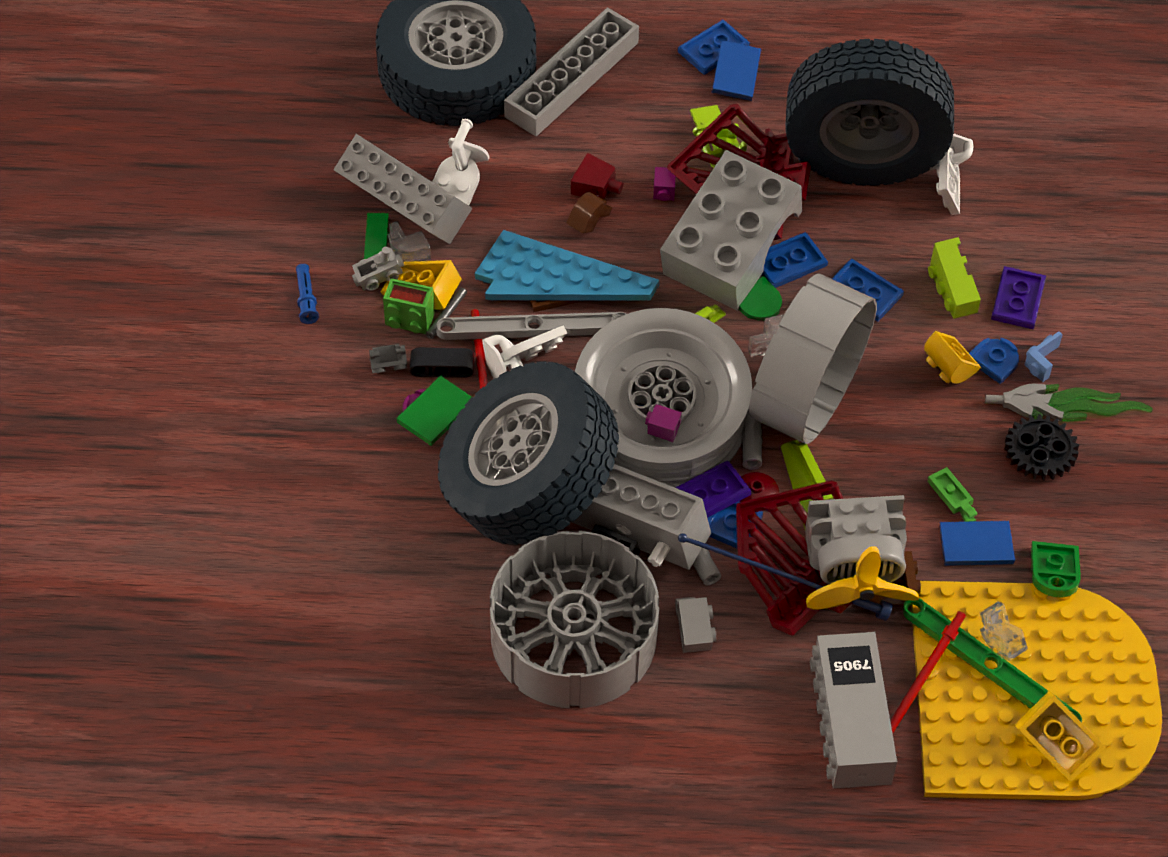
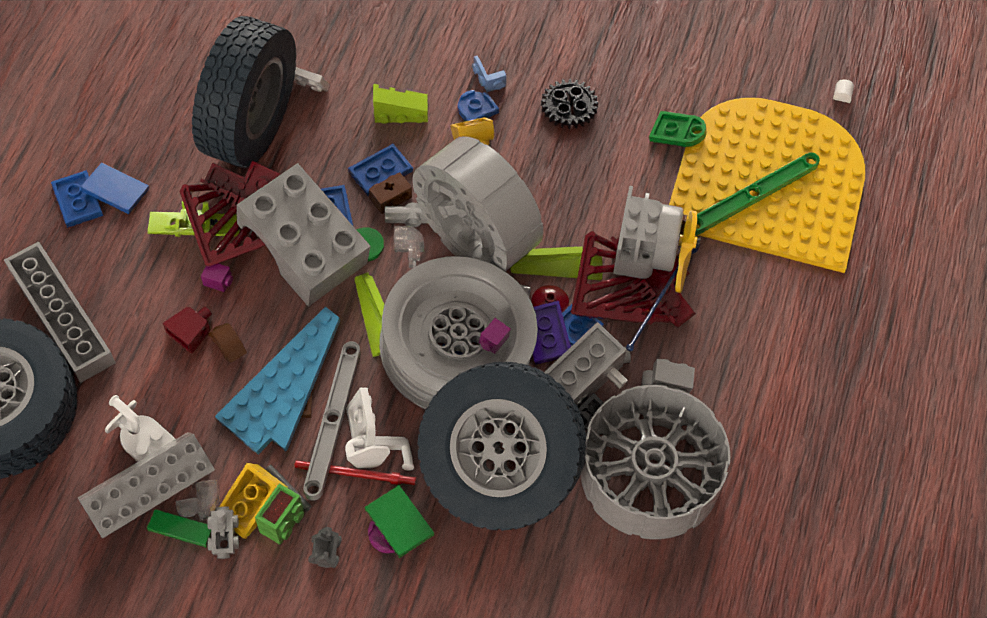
camera: 75 degrees left, 5 degrees up
blue pin [296,264,319,324] -> none
black beam [409,347,475,378] -> none
light grey brick [810,632,897,788] -> none
red bar [890,611,966,734] -> none
bright green plate [927,467,978,522] -> none
blue tile [939,521,1015,566] -> none
clear brick [980,601,1028,661] -> none
piece [985,383,1153,422] -> none
dark purple tile [991,266,1046,330] -> none
yellow slope [1015,691,1106,782] -> none

